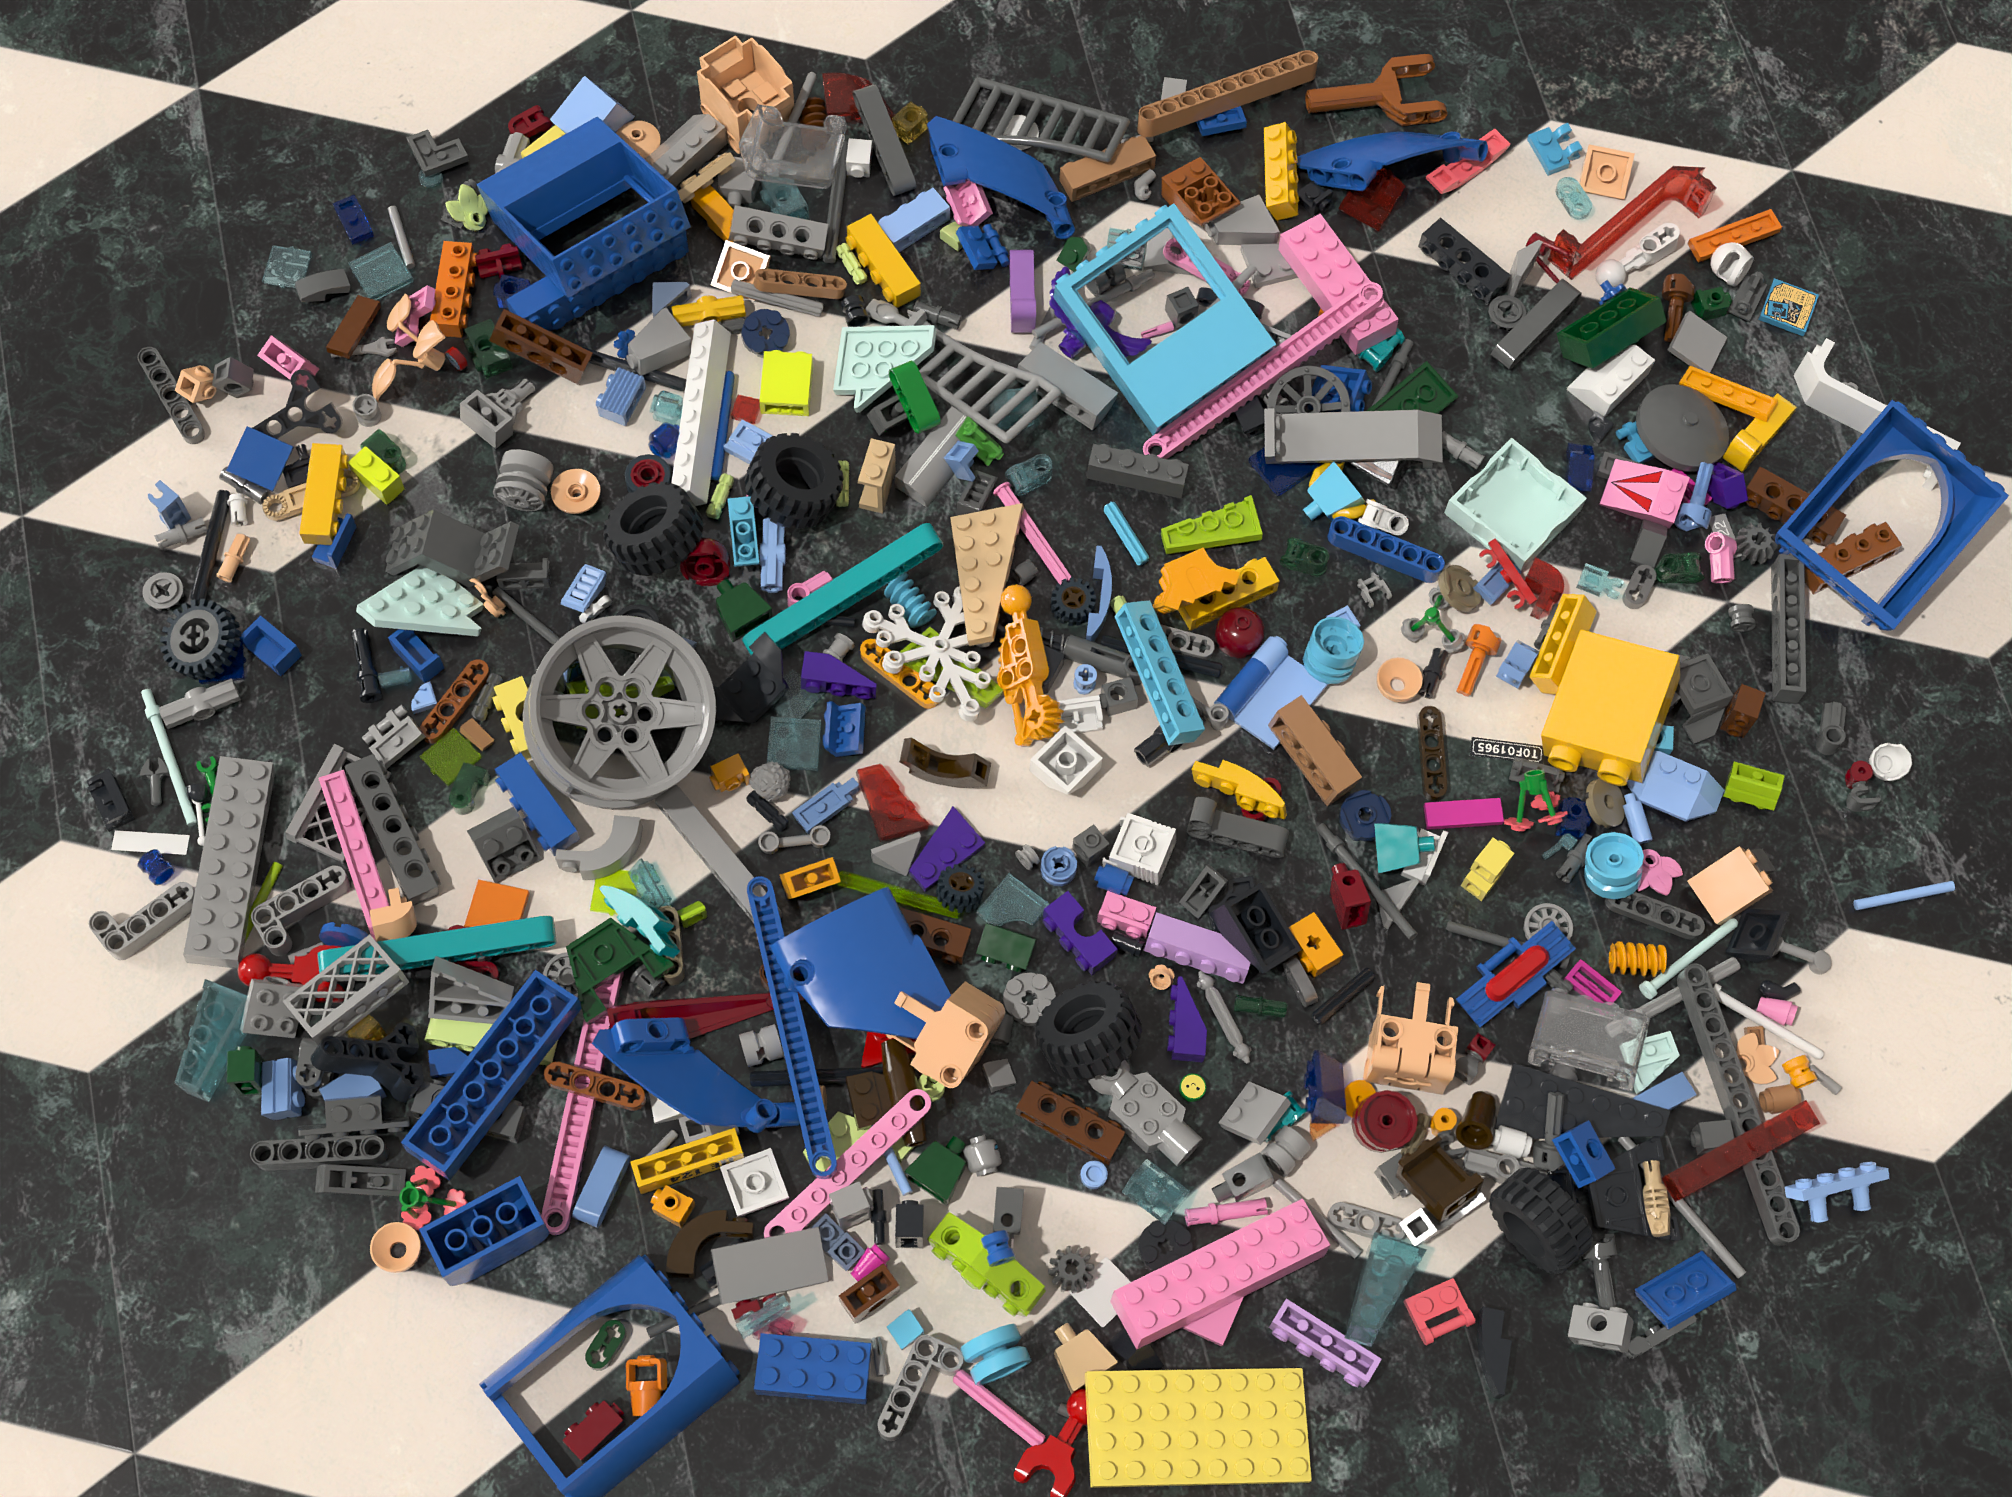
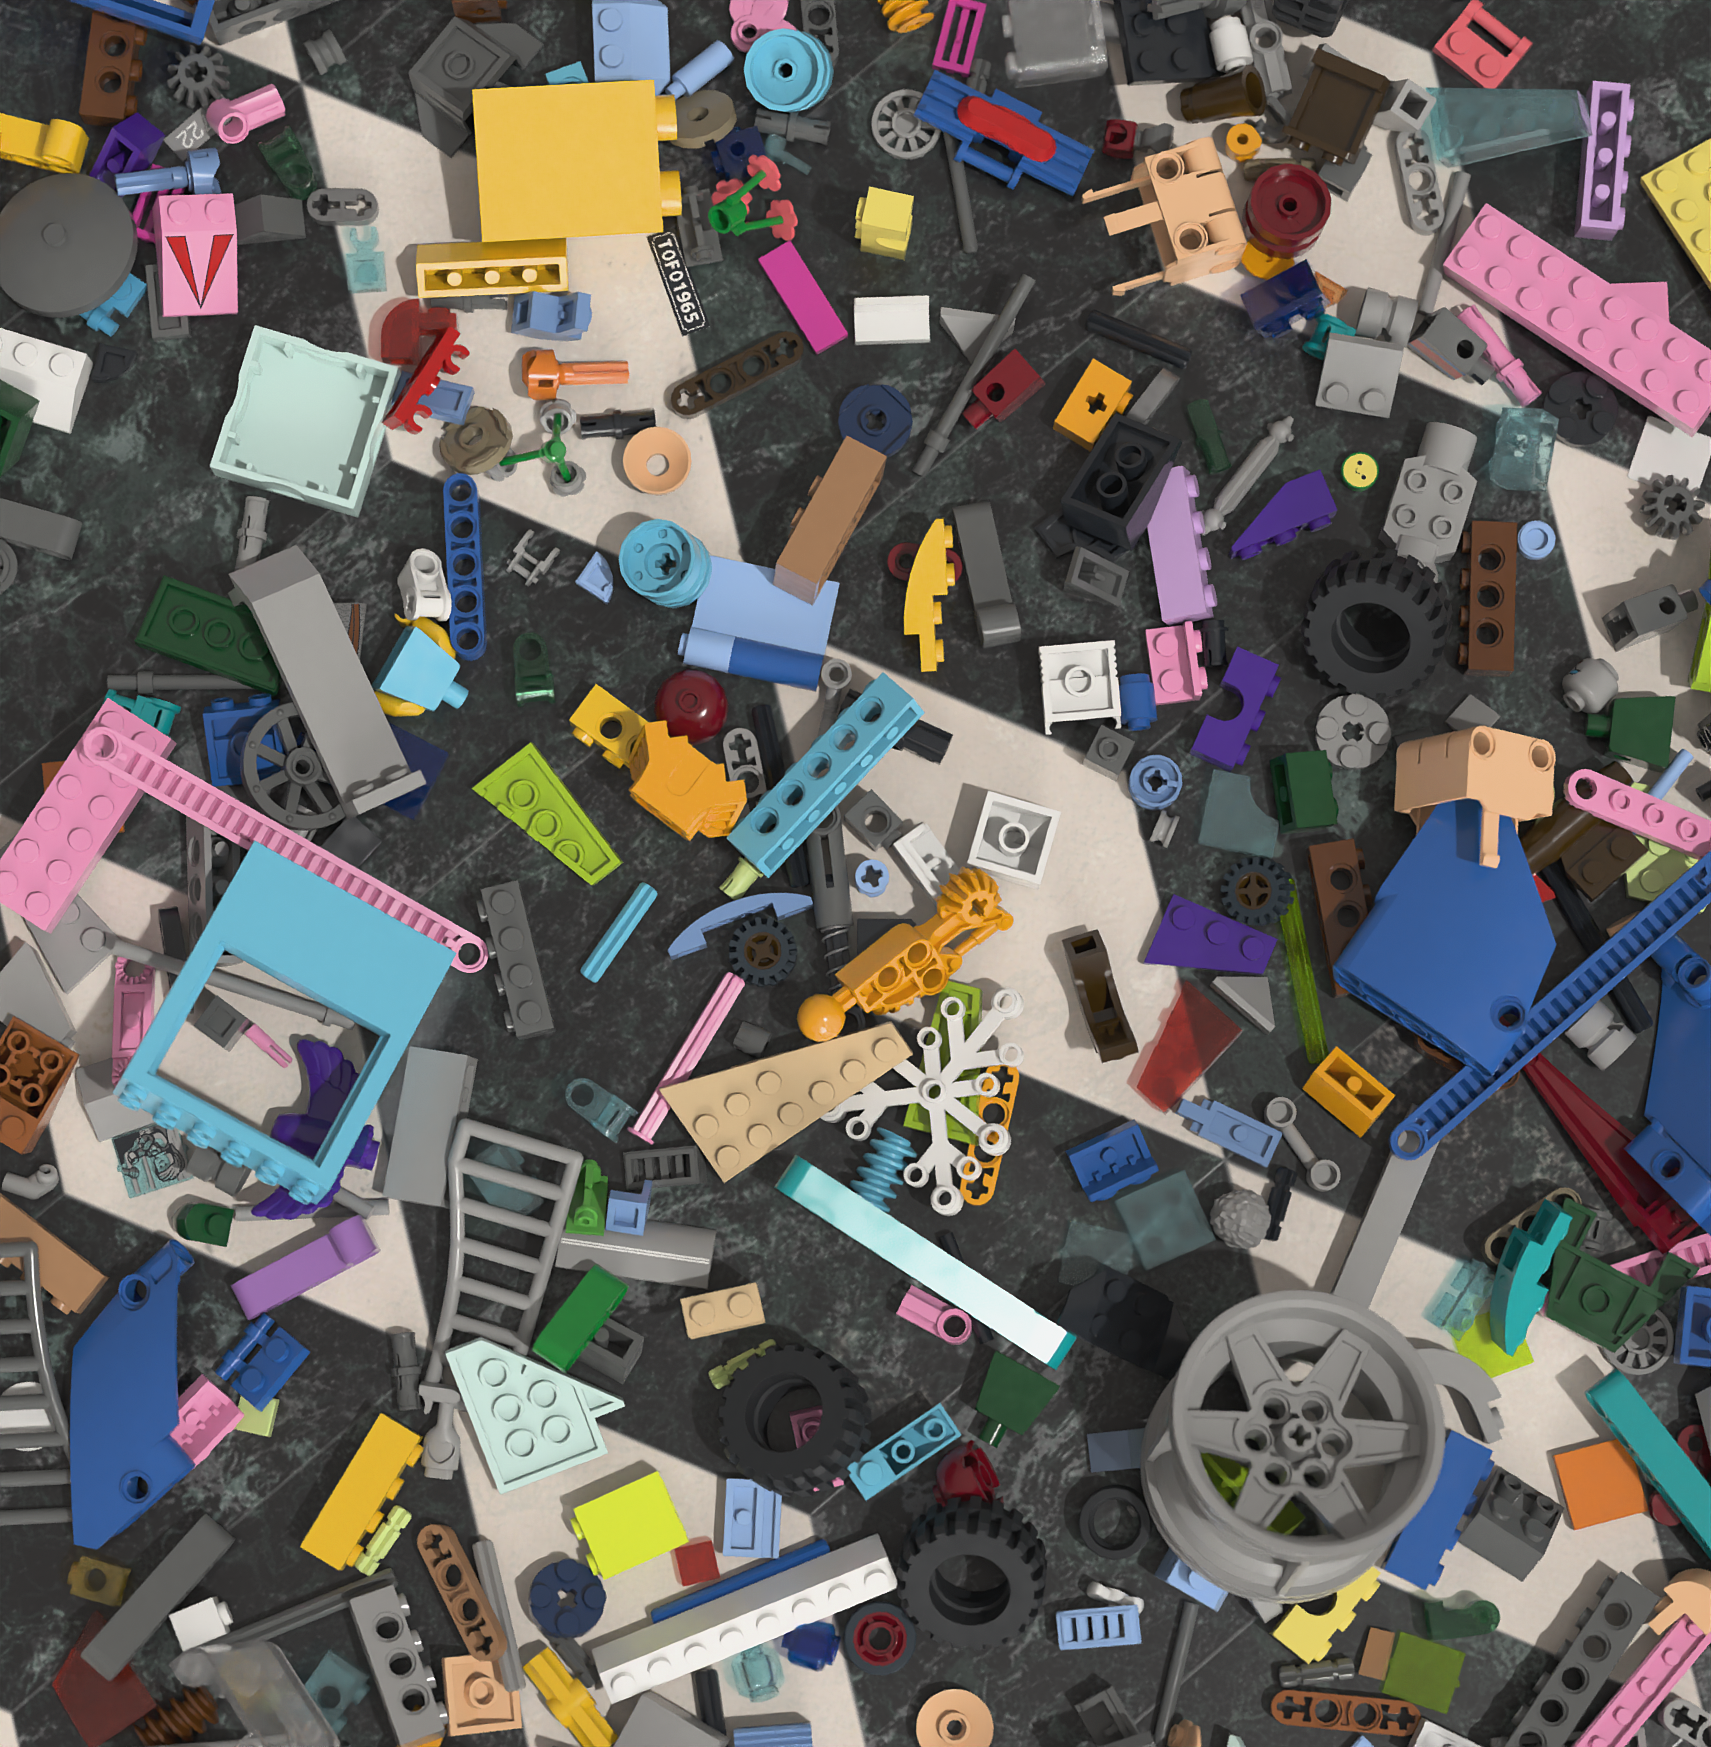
camera: 115 degrees left, 15 degrees up
lime slope [677,901,708,928] -> none
yellowish green axle [706,473,734,519] -> none
light orange brick [709,754,750,792] -> none
light blue piece [760,517,786,593] -> none
dark purple slope [801,651,877,699] -> none
light grey bush [823,633,855,662] -> none
black wheel [841,295,870,327] -> none
light blue brick [878,188,950,252] -> none
light nougat plate [1149,965,1175,990] -> none
teal torso [1374,823,1435,873] -> none
clear blue slope [1565,443,1595,492] -> none

